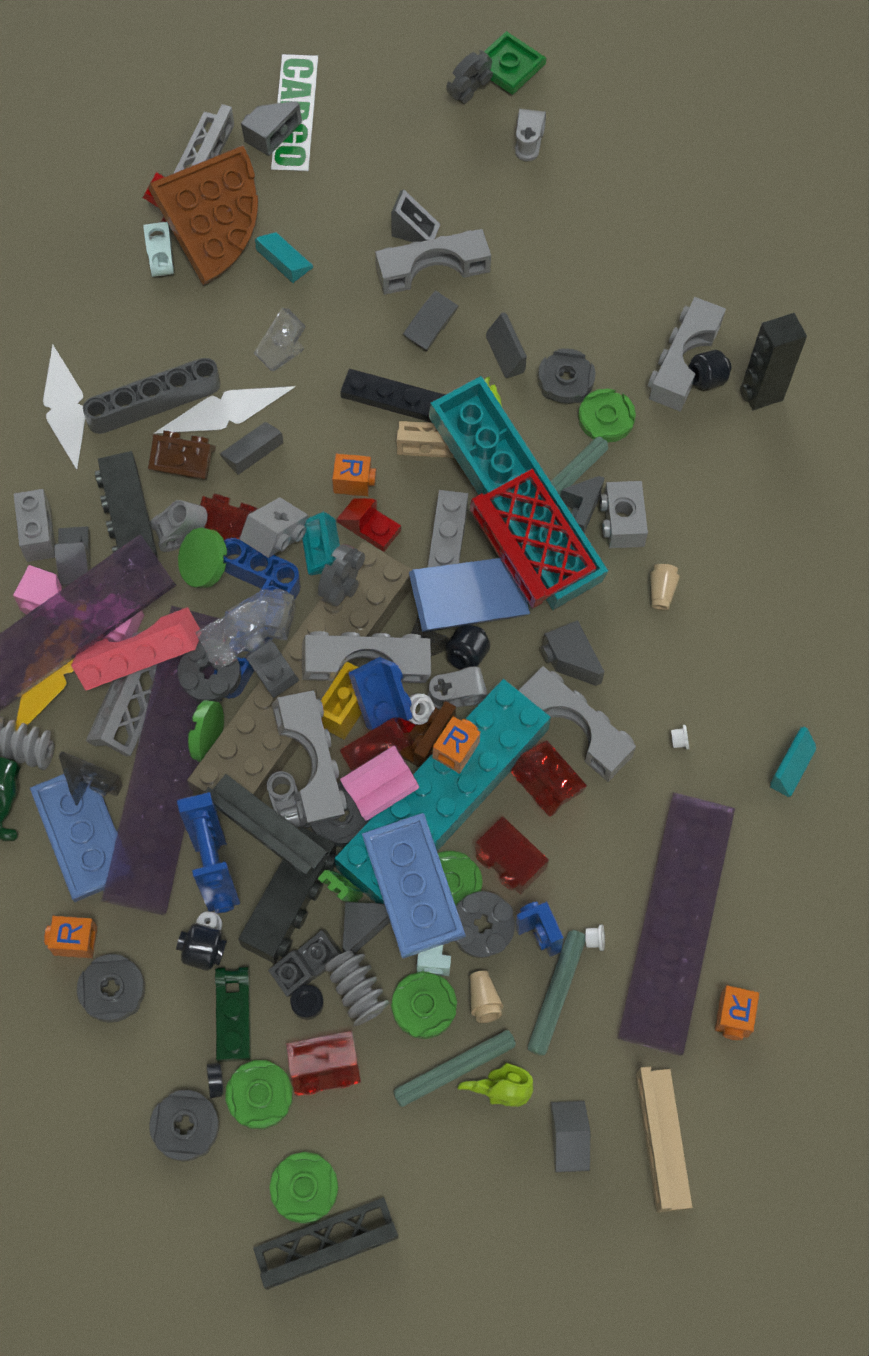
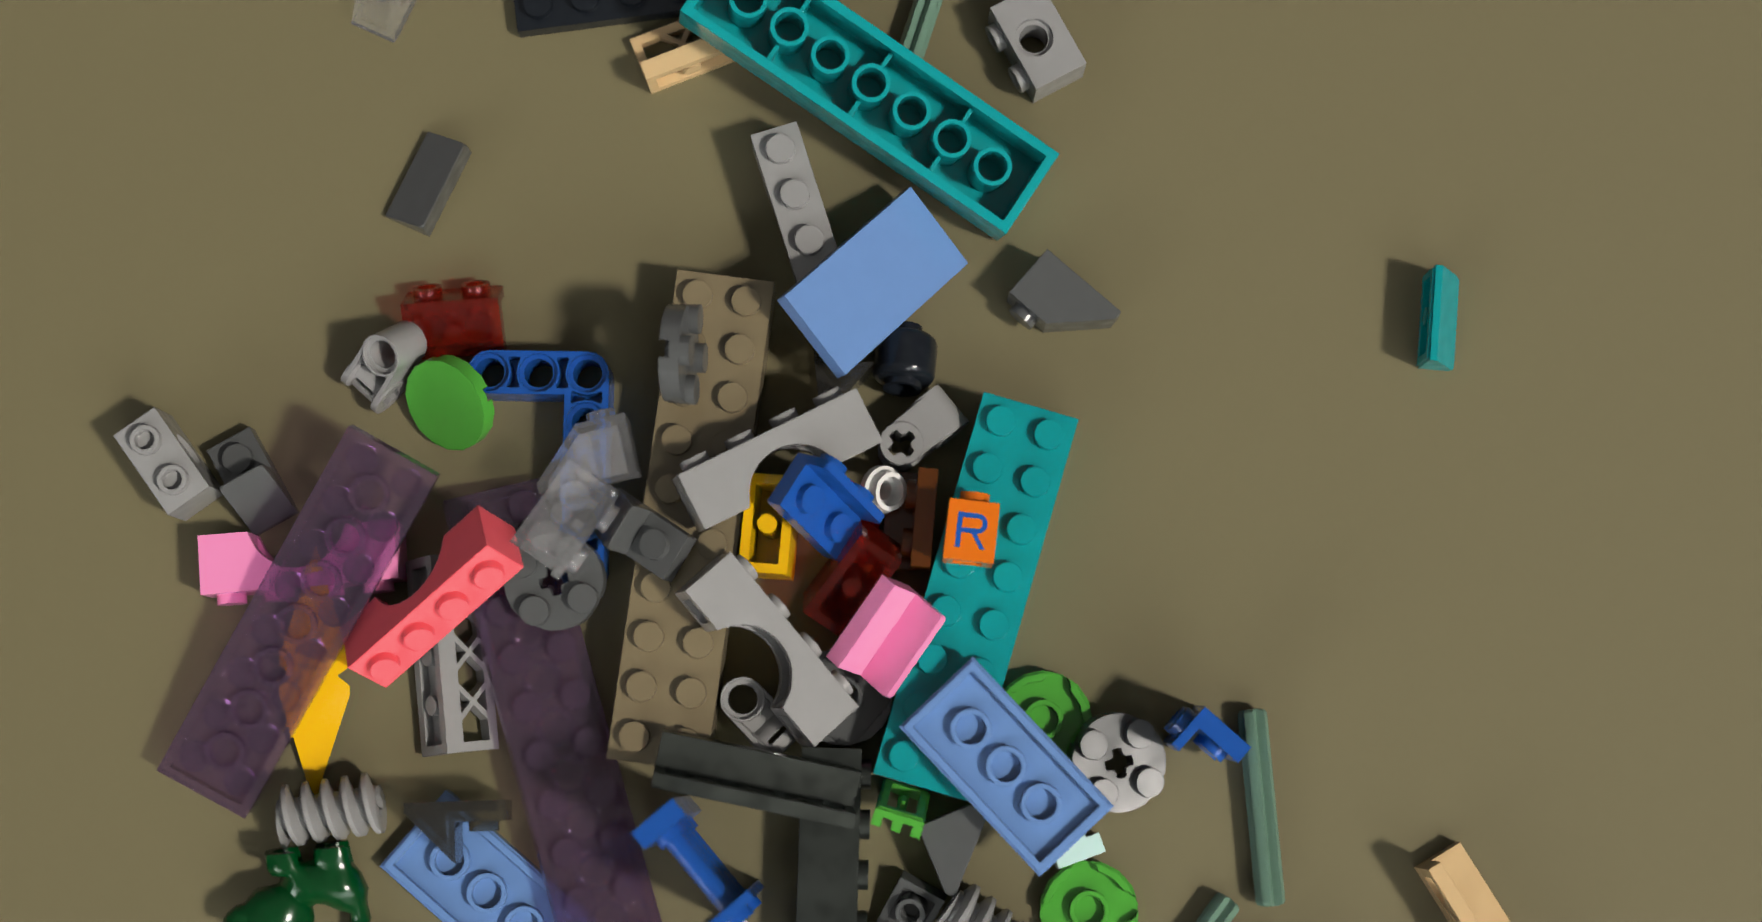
camera: 25 degrees left, 15 degrees up
white sticker [43,345,85,470] -> none
dark grey beam [83,358,220,434] -> none
pearl dark grey brick [95,451,160,574] -> none
reddish brown bracket [148,430,216,480] -> none
white sticker [153,386,296,434] -> none
bright green tile [188,700,224,762] -> none
light grey brick [240,497,308,558] -> none
teal slope [302,511,340,576] -> none
orange brick [332,453,377,497] -> none
red slope [336,498,401,552] -> none
red fence [469,468,597,609] -> none
tan cone [469,971,503,1023] -> none
clear red brick [475,816,549,895] -> none
clear red bracket [511,740,587,817] -> none
light grey arch [518,666,636,782] -> none
dark grey slope [560,476,605,534] -> none
white piece [586,924,605,951] -> none
clear purple plate [617,792,735,1056] -> none
tan cone [650,564,680,610] -> none
white piece [671,725,690,750] -> none
orange brick [715,985,759,1041] -> none

